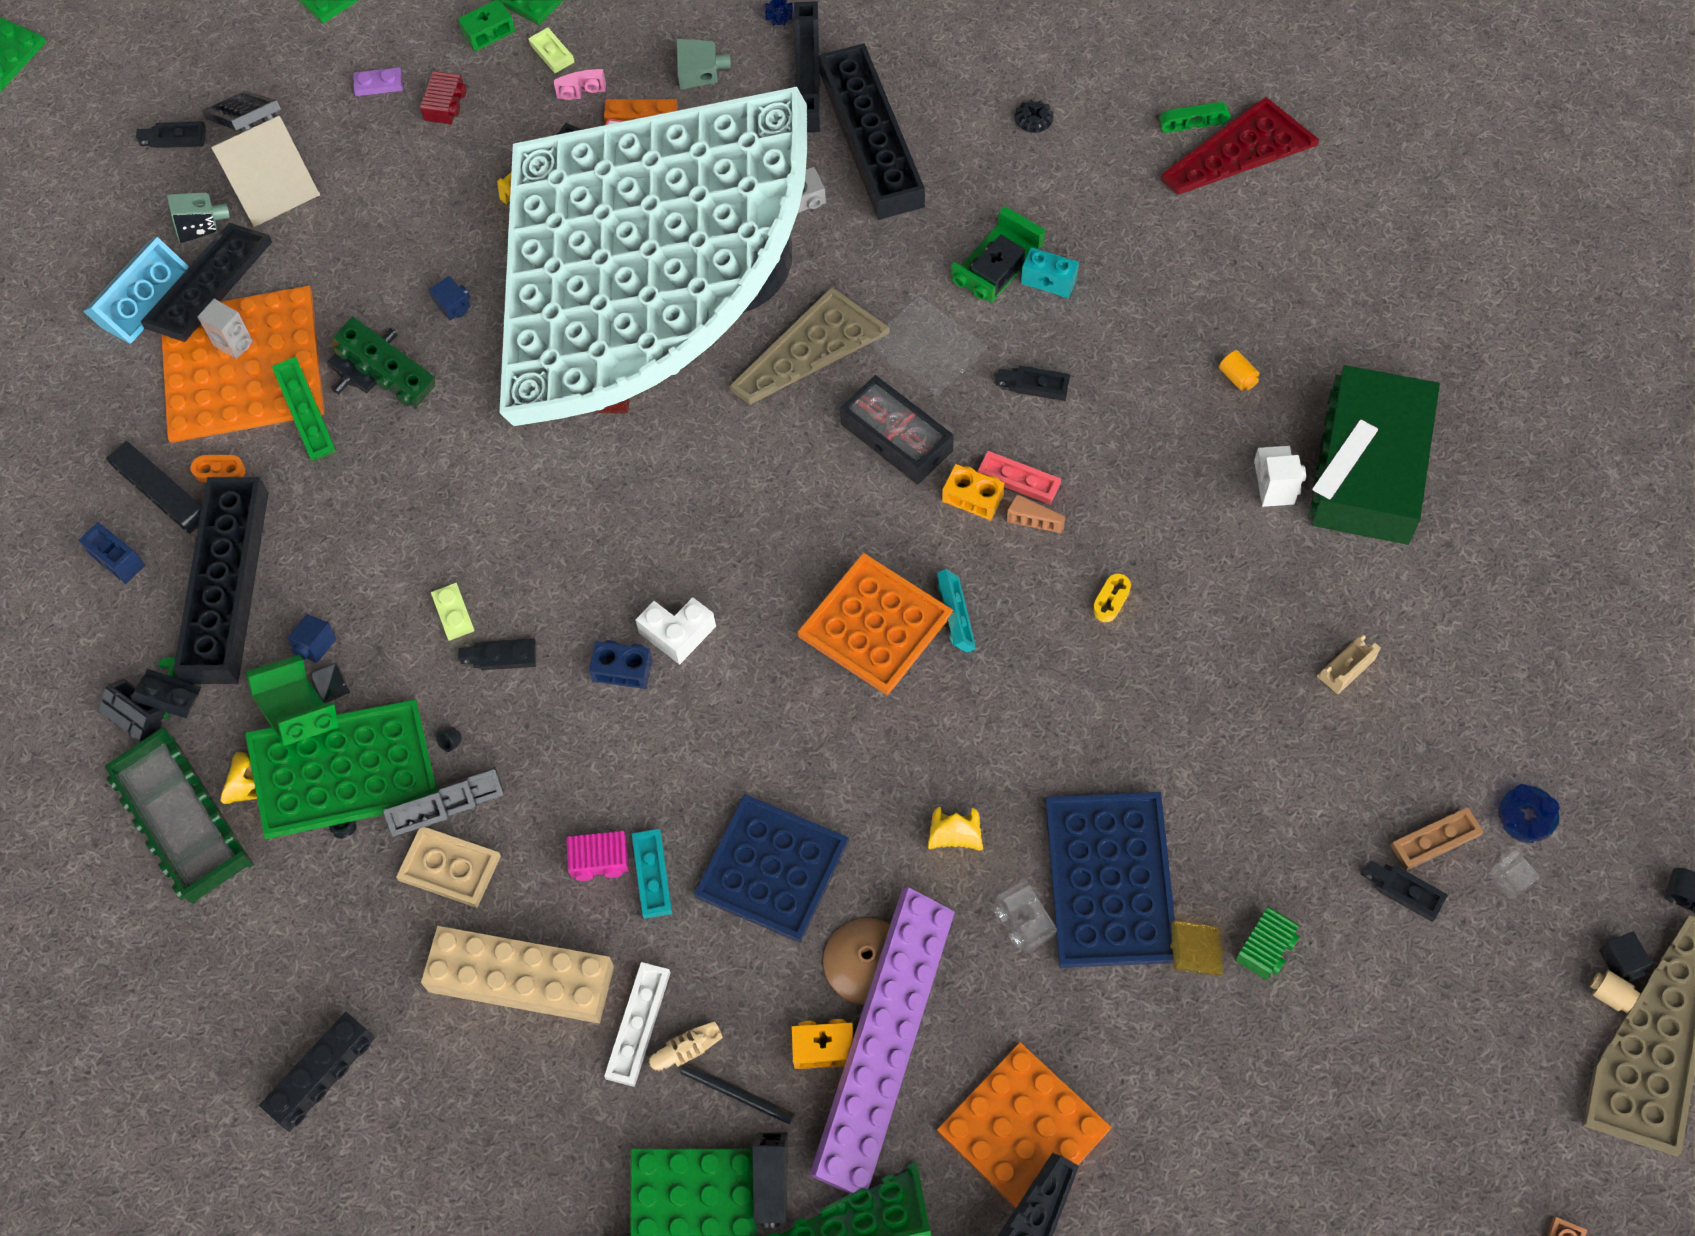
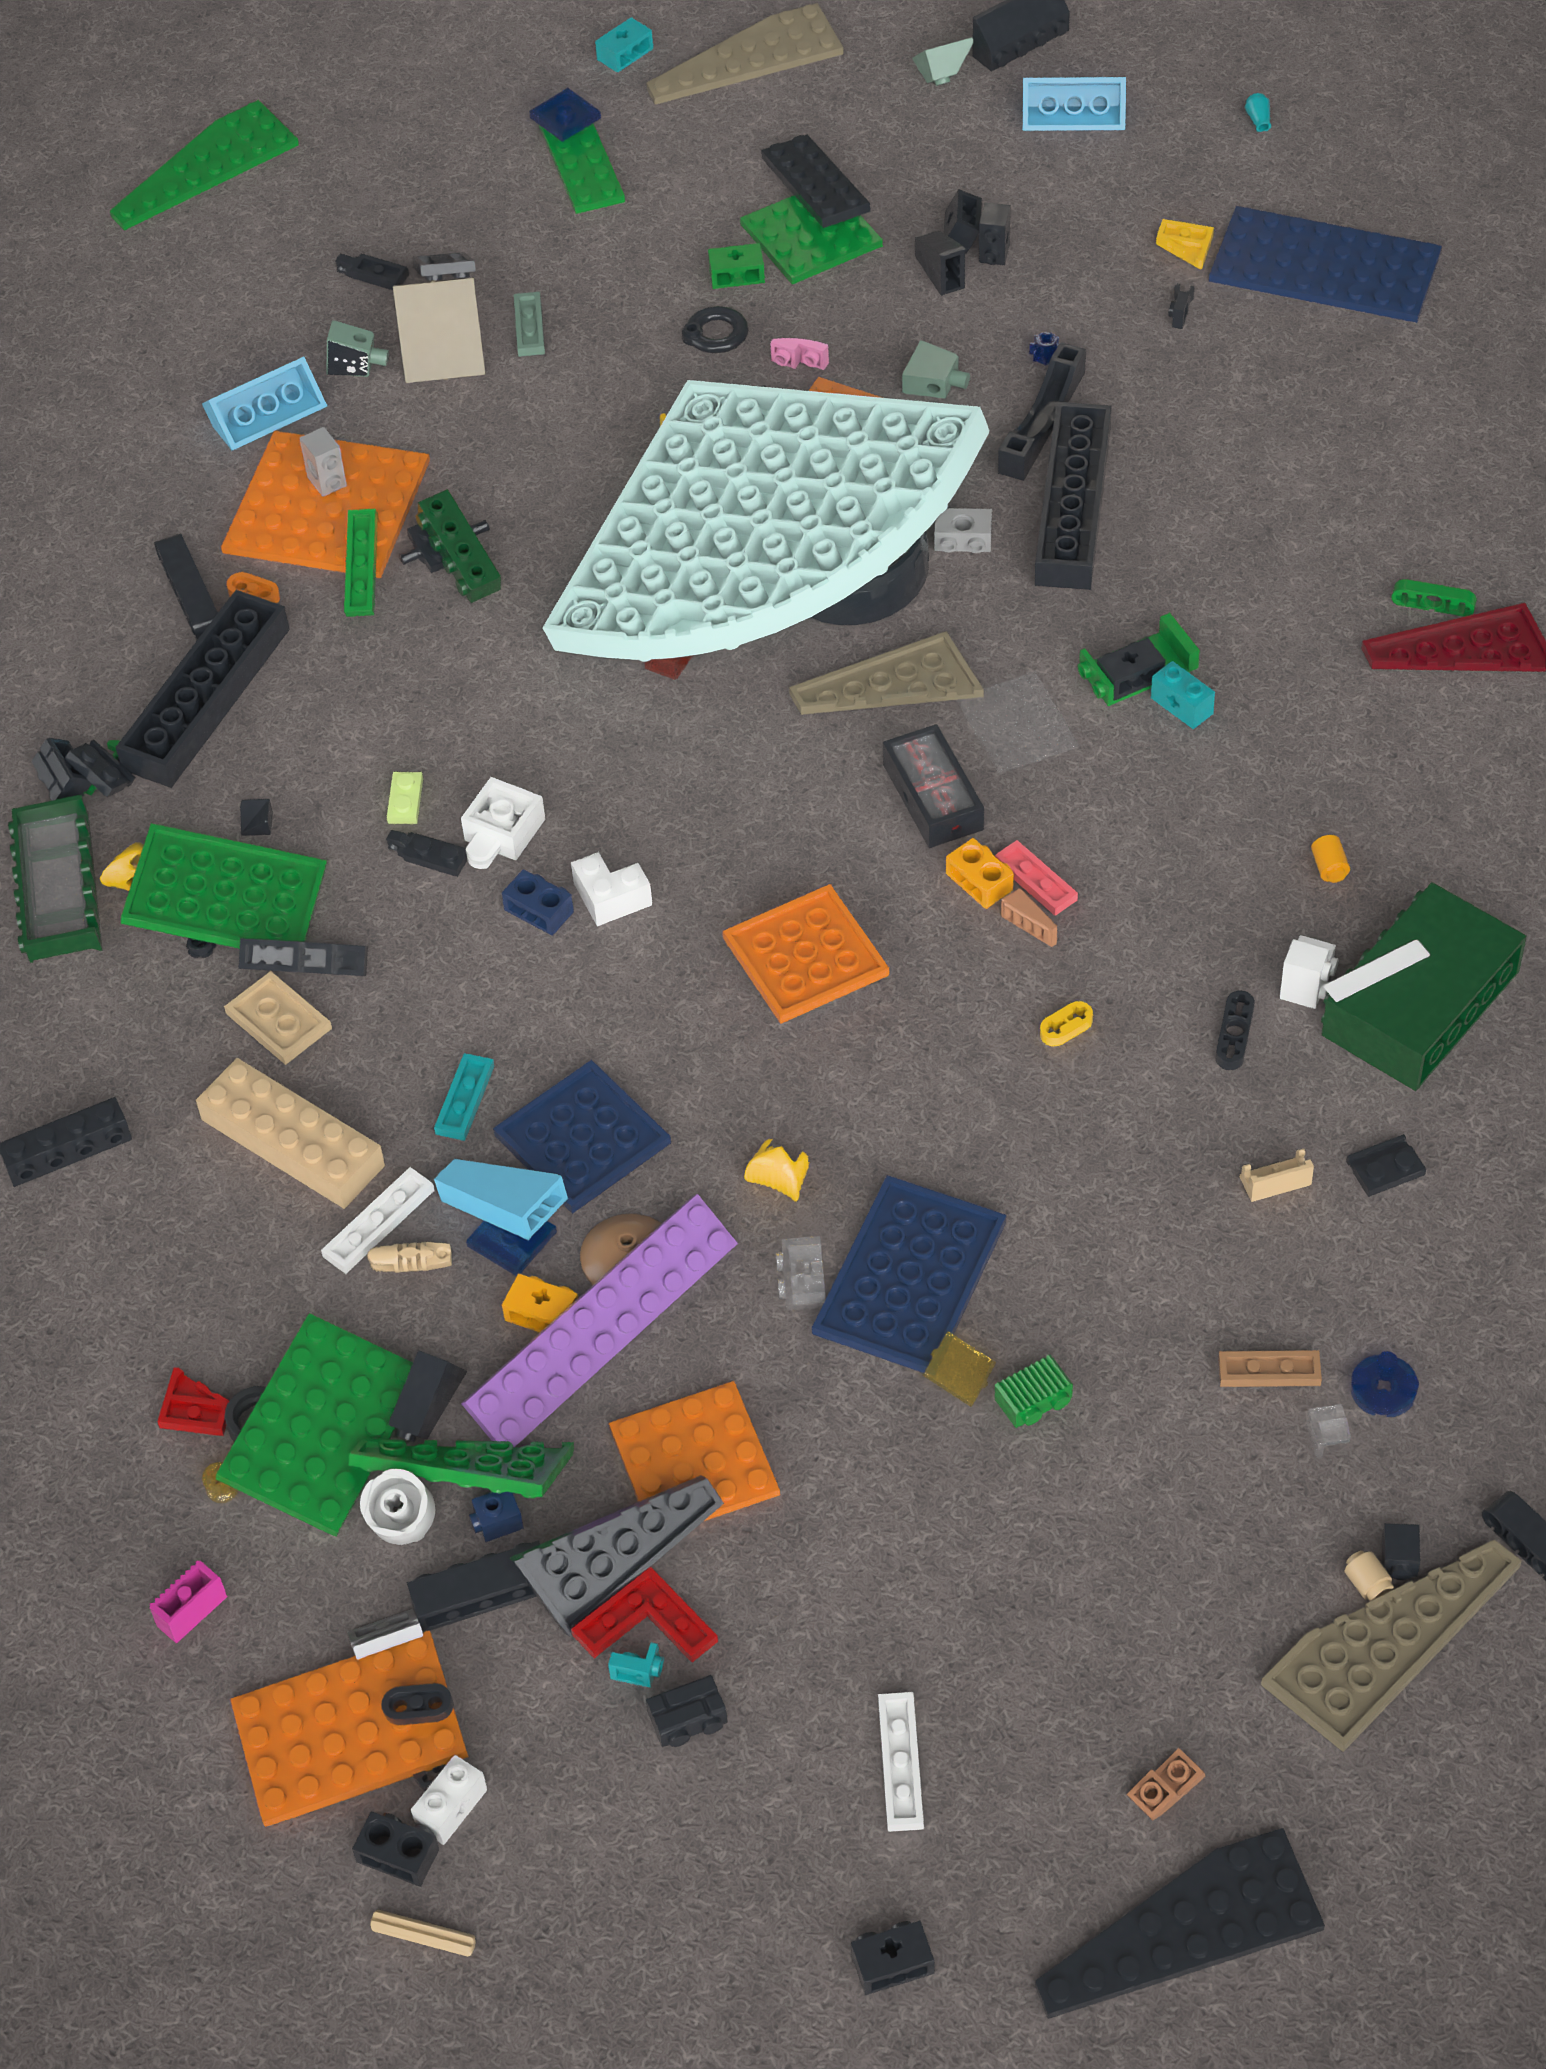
camera: 25 degrees right, 10 degrees down
dark blue brick [78,522,145,584] -> none
black plate [141,223,272,342] -> none
green panel [246,655,339,746] -> none
dark blue brick [287,614,336,663] -> none
medium lavender plate [353,67,403,96] -> none
dark red brick [420,71,467,125] -> none
dark blue brick [429,276,470,320] -> none
black hinge [437,727,462,752] -> none
yellowish green plate [528,28,574,73] -> none
dark pink brick [567,831,629,881] -> none
black bar [681,1063,795,1125] -> none
teal plate [937,569,976,653] -> none
black hinge [996,365,1070,401] -> none
black gear [1015,99,1054,133] -> none
black hinge [1362,861,1448,922] -> none
none -> medium azure slope [434,1159,568,1240]
none -> white brick [461,777,545,869]
none -> clear blue plate [466,1221,557,1276]
none -> sand green plate [514,292,545,357]
none -> black piece [682,306,749,354]
none -> black beam [1216,990,1255,1070]
none -> black plate [1346,1134,1426,1197]

